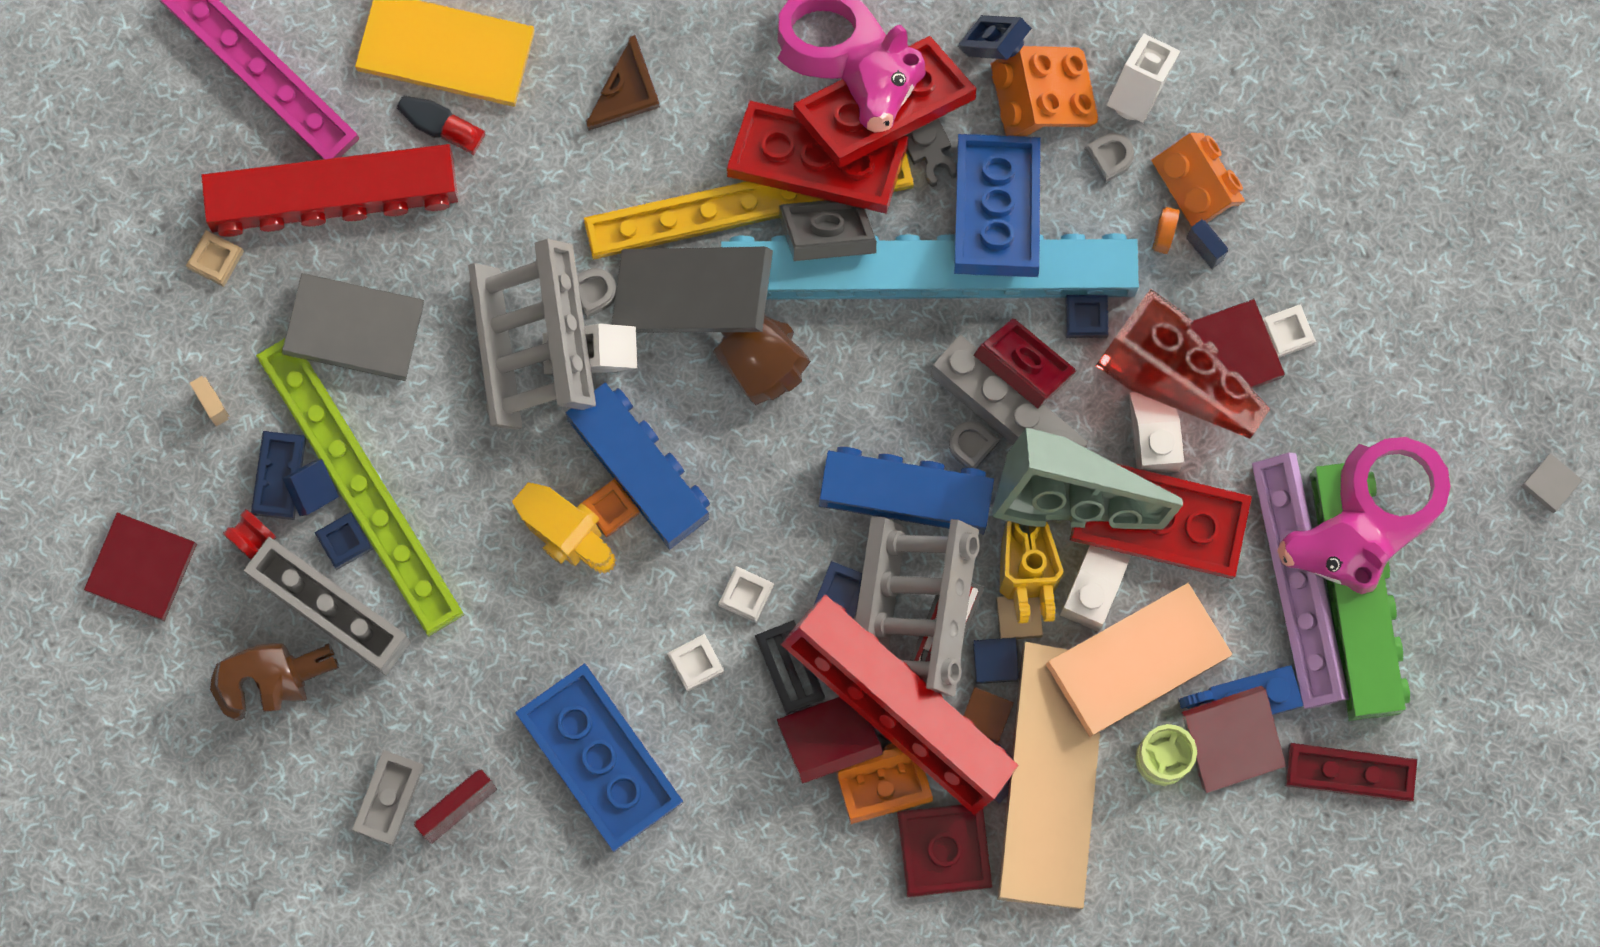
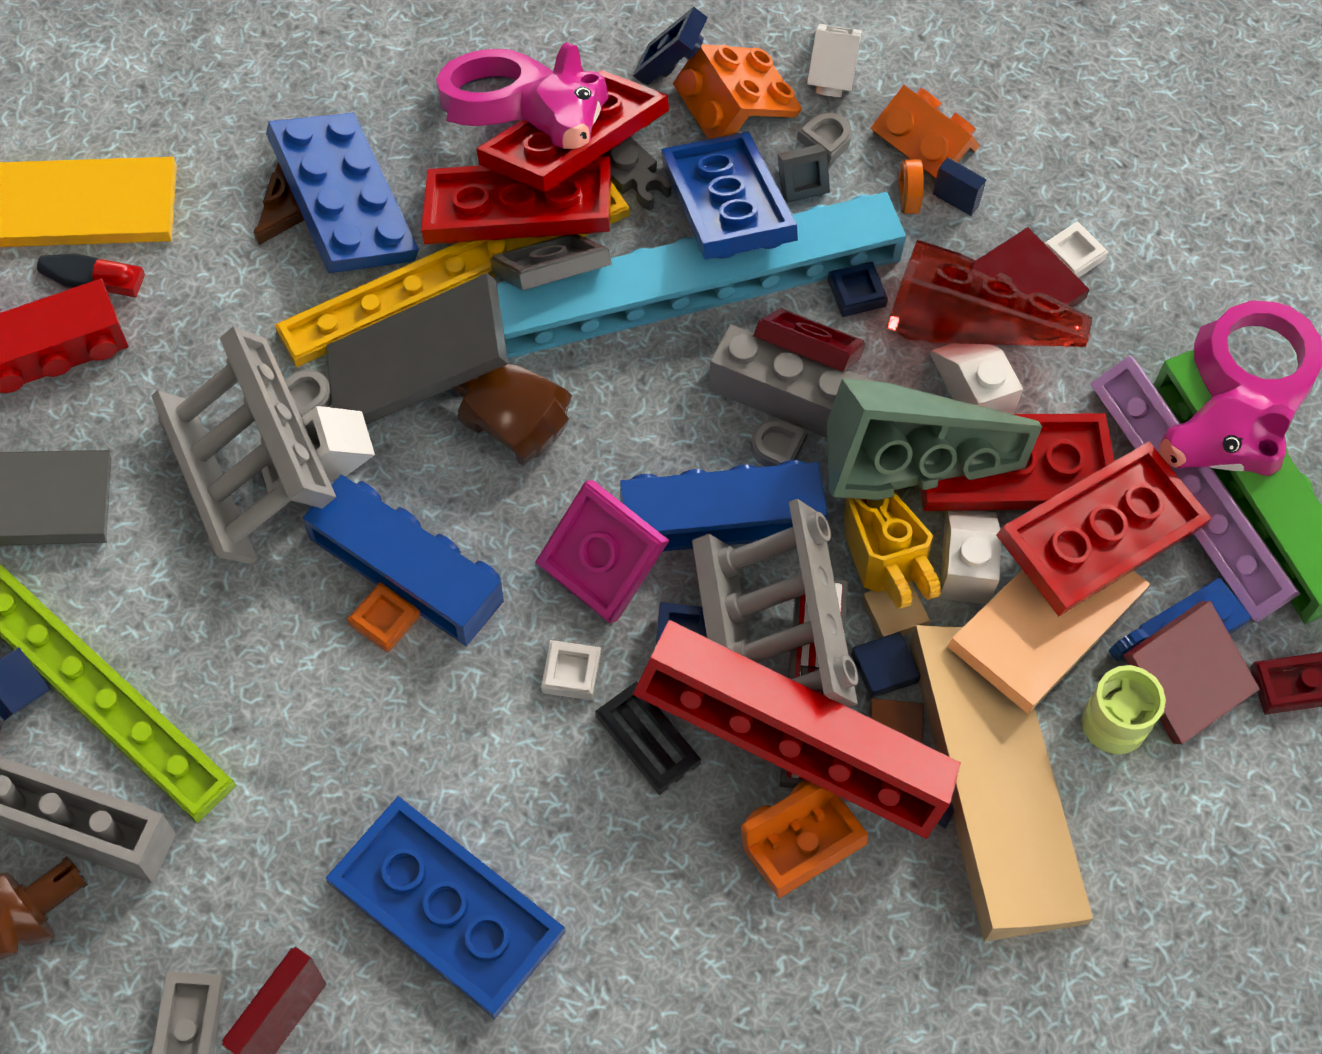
camera: 15 degrees left, 15 degrees down
dark blue tile [314,512,373,570] -> none
yellow hinge [512,482,616,574] -> none
white tile [667,634,724,692] -> none
dark red tile [776,697,883,784] -> none
dark red tile [897,804,993,898] -> none
none -> plate [266,112,419,274]
none -> dark pink tile [535,480,669,623]
none -> dark grey tile [777,144,830,203]
none -> red plate [996,441,1212,617]

